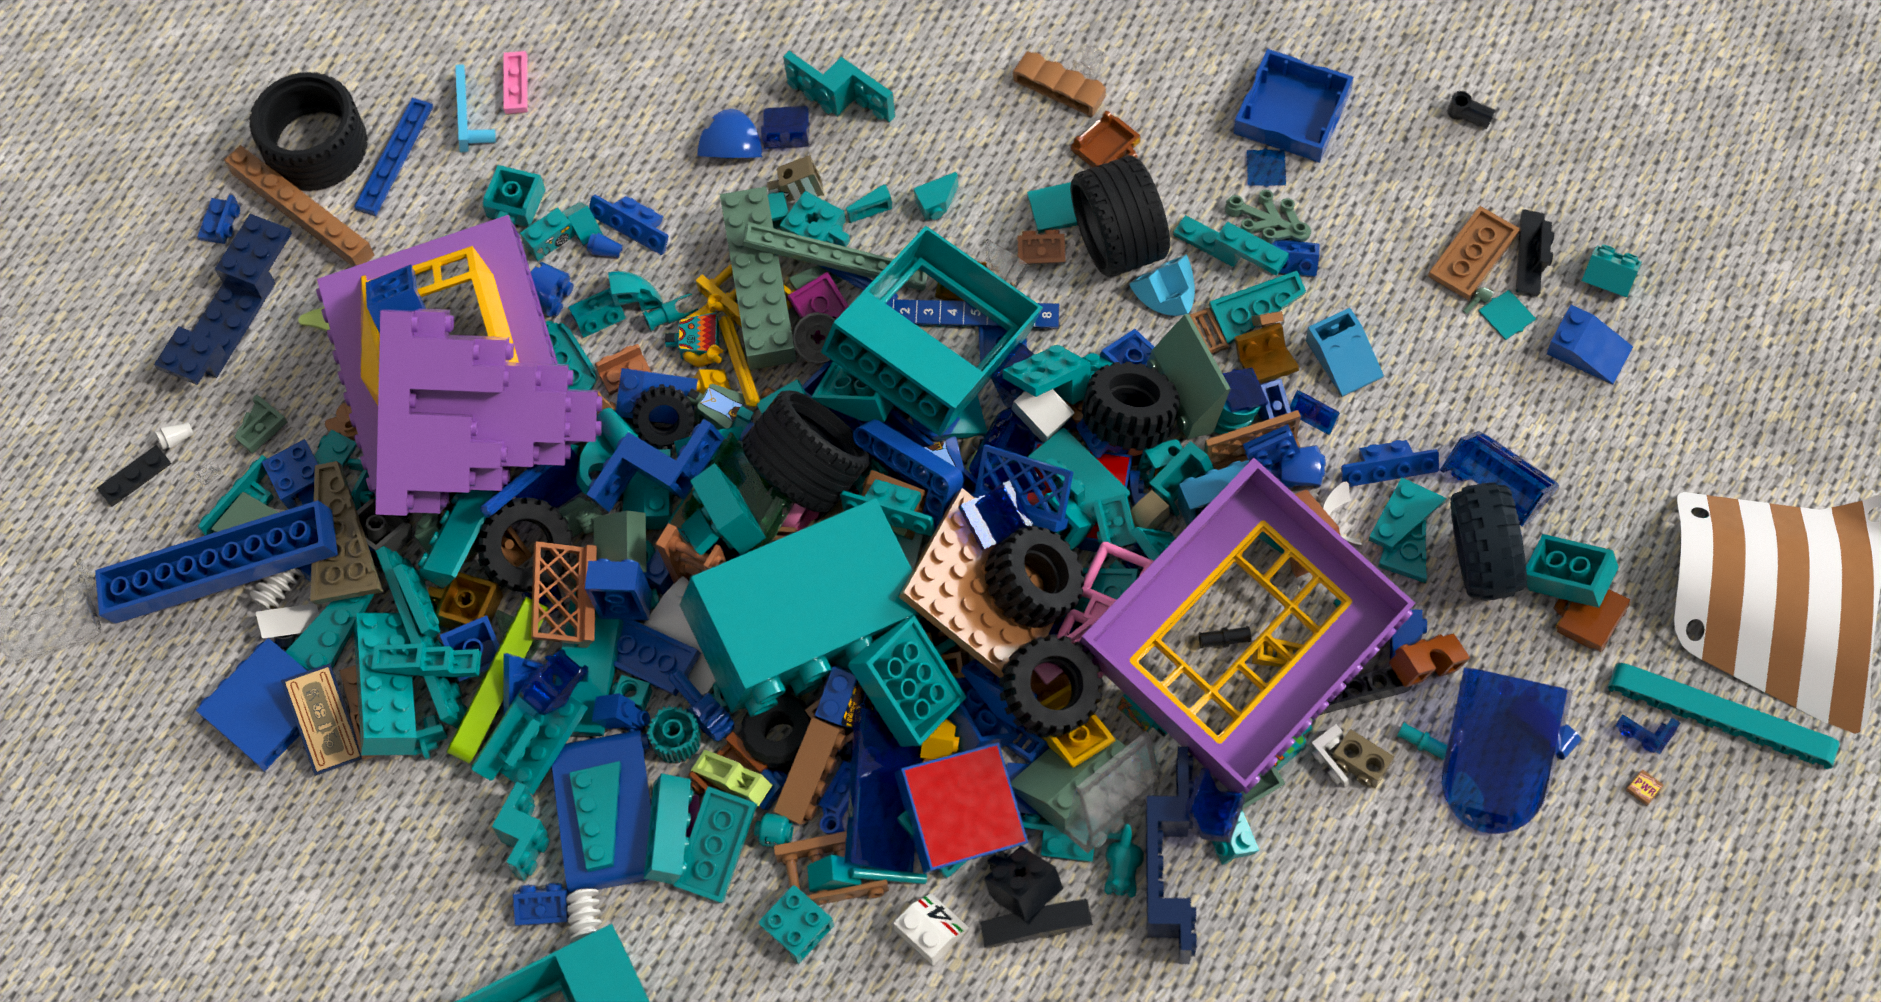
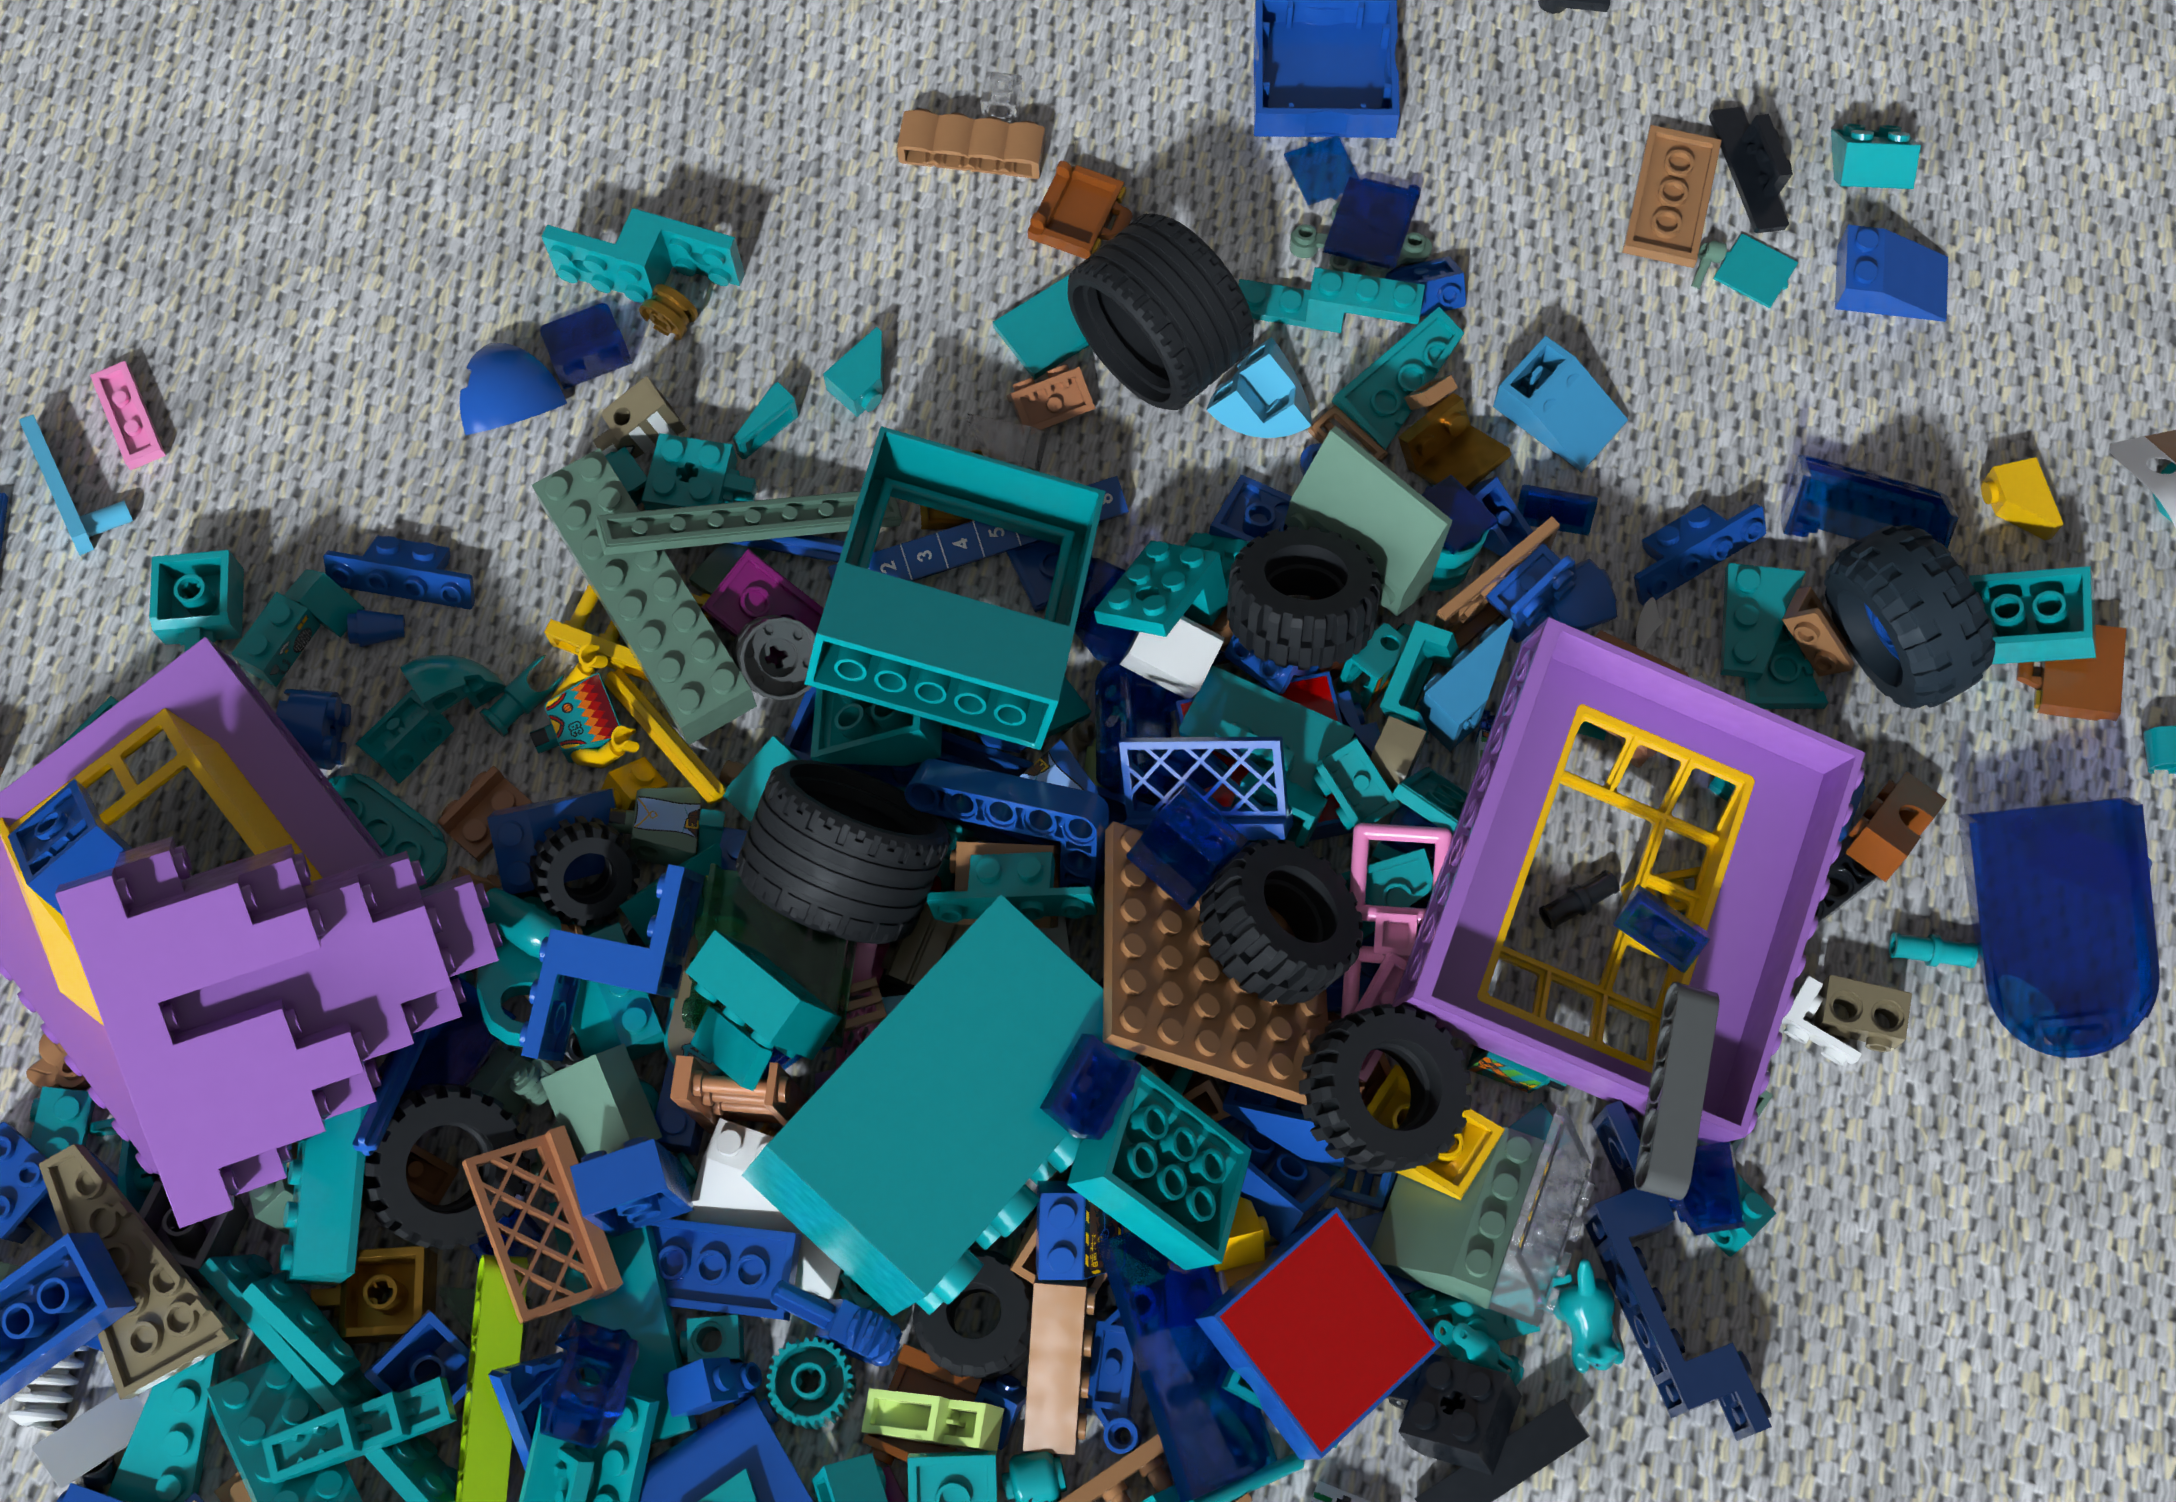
camera: 25 degrees left, 5 degrees up
none -> pearl gold wheel [639,284,698,341]
none -> clear blue bracket [1040,1034,1141,1140]
none -> clear blue piece [1322,177,1421,269]
none -> teal piece [1434,1320,1524,1386]
none -> clear blue slope [1613,885,1710,973]
none -> dark grey beam [1634,982,1720,1200]
none -> medium nougat bracket [1782,586,1854,677]
none -> yellow slope [1981,457,2064,540]

